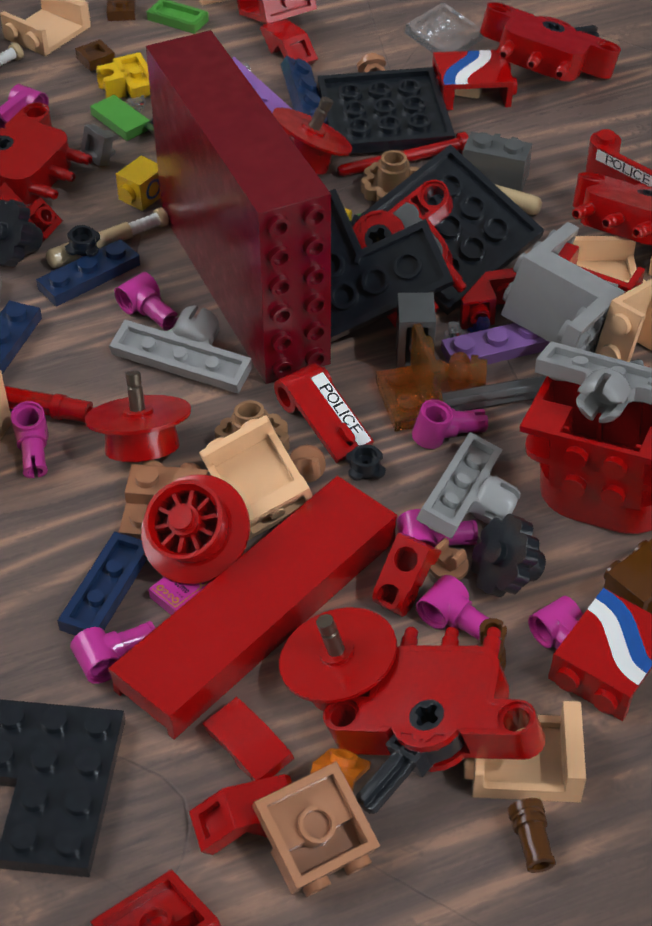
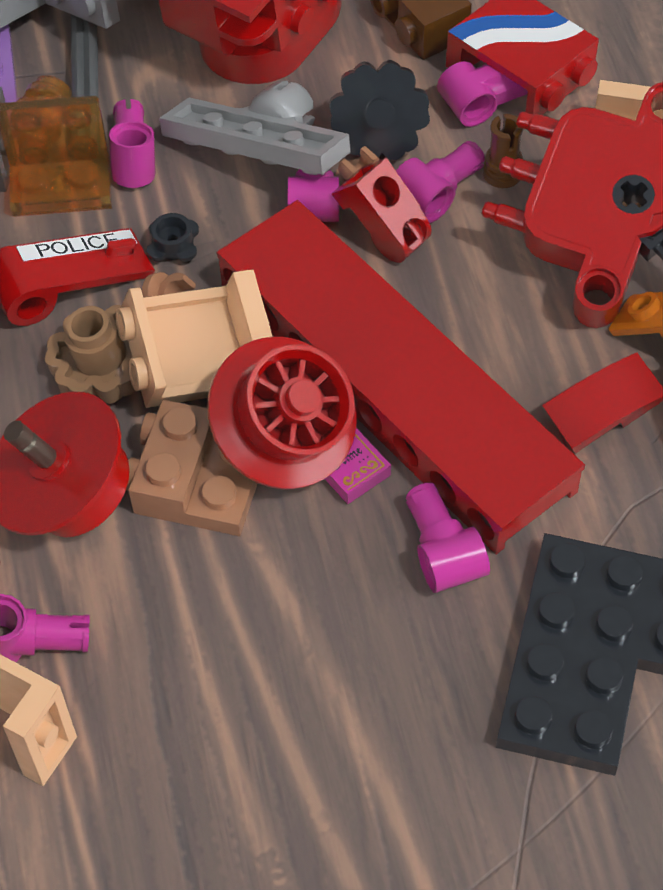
camera: 80 degrees left, 10 degrees up
dark blue plate [57,531,147,636] -> none
red piece [279,607,397,711] -> none

